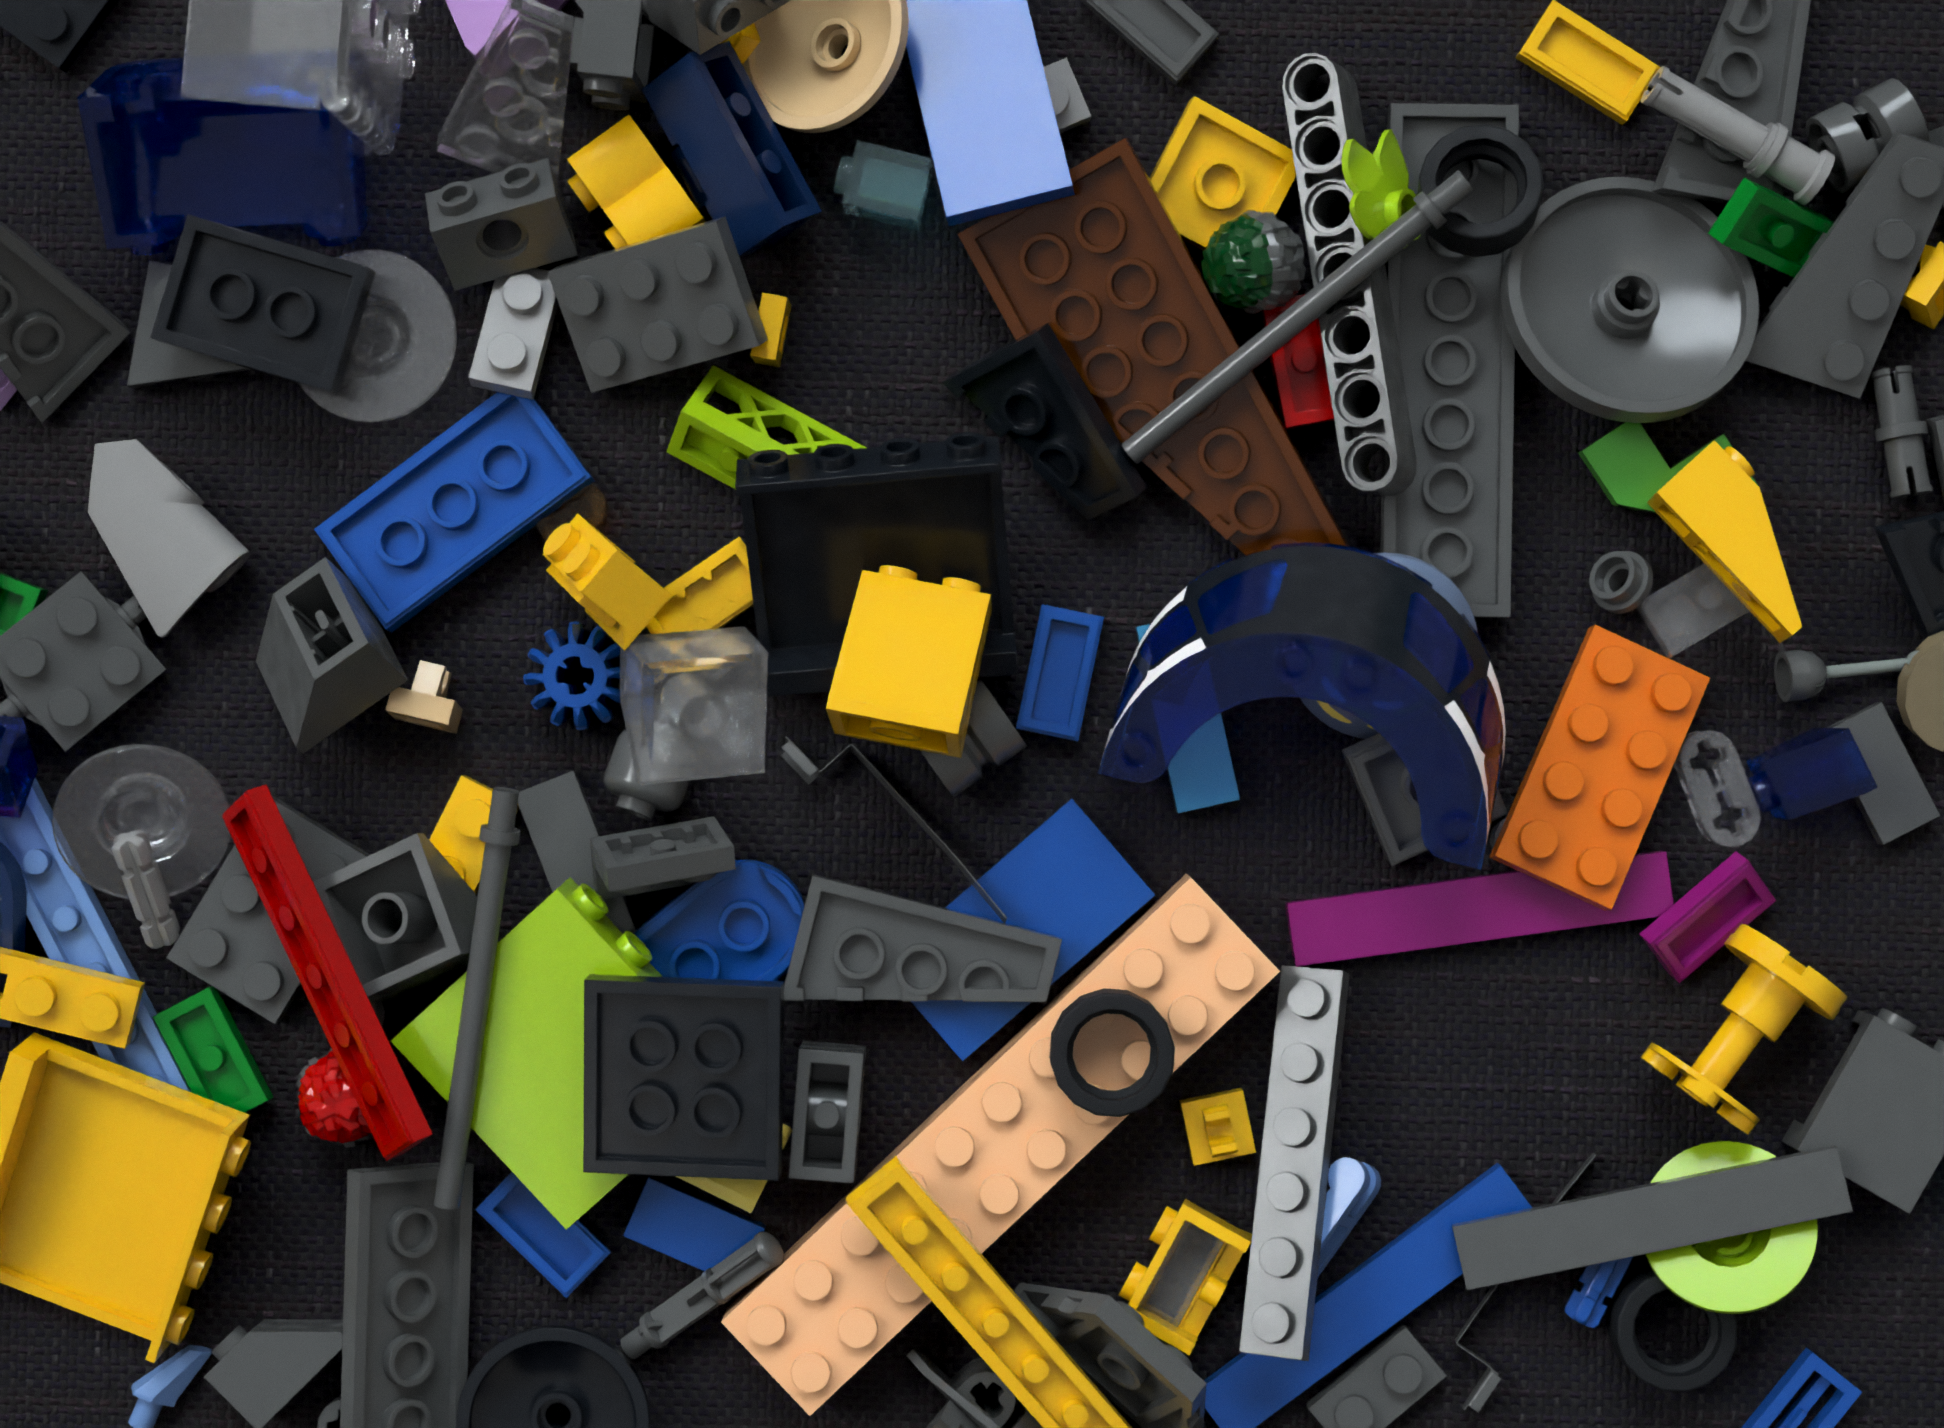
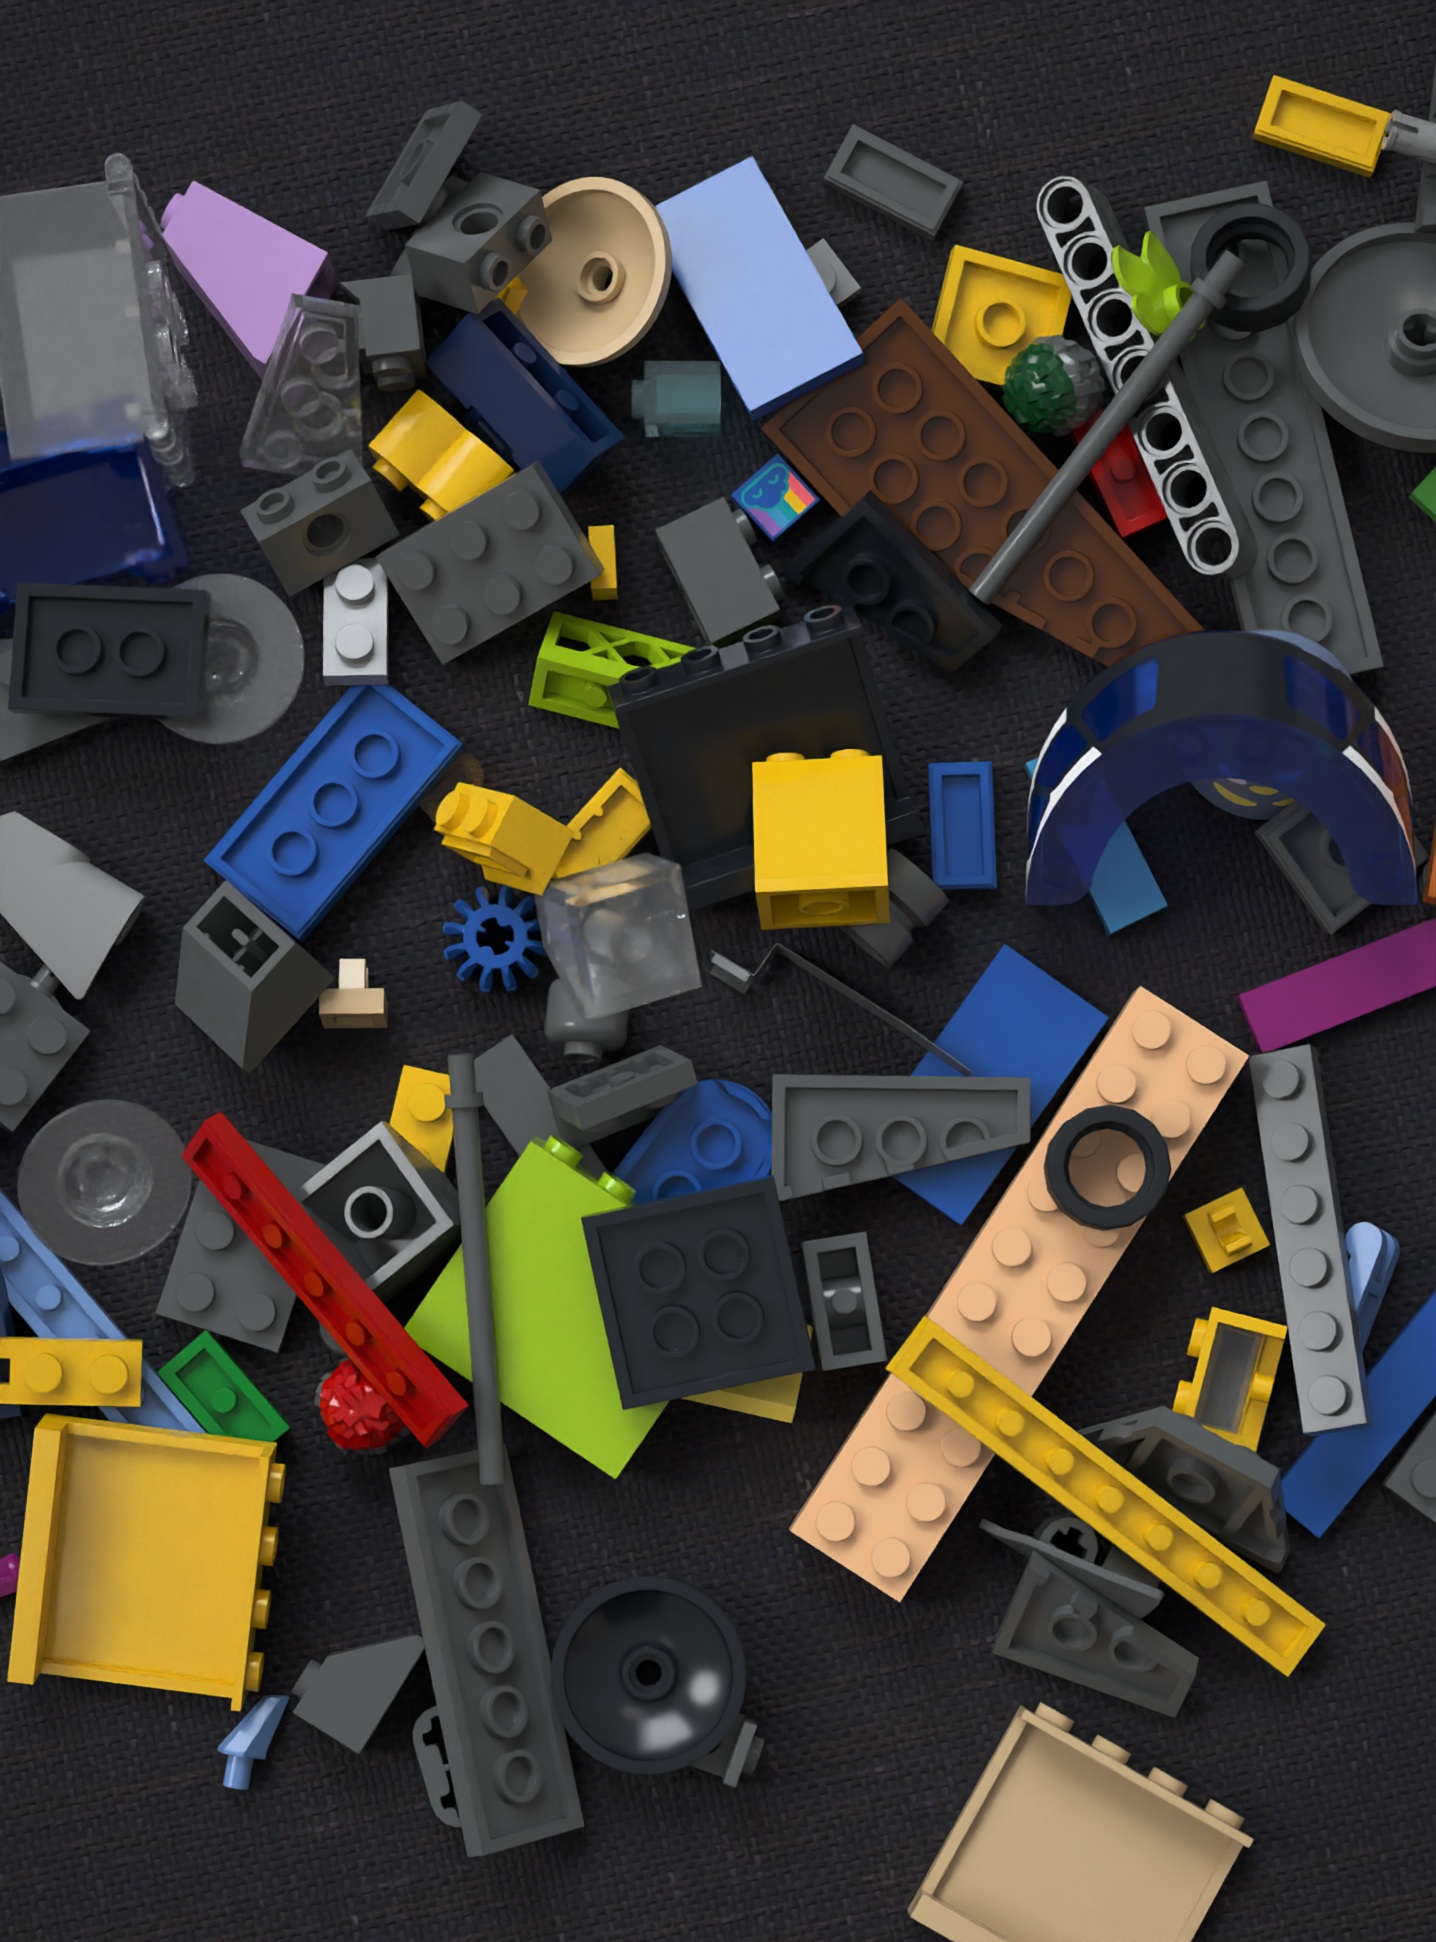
camera: 20 degrees left, 5 degrees down
light grey axle [112,830,180,949] -> none
blue tile [475,1172,611,1298] -> none
dark grey piece [620,1231,784,1359] -> none
blue tile [623,1175,766,1271] -> none
none -> dark grey brick [655,497,785,649]
none -> tile [731,454,820,545]

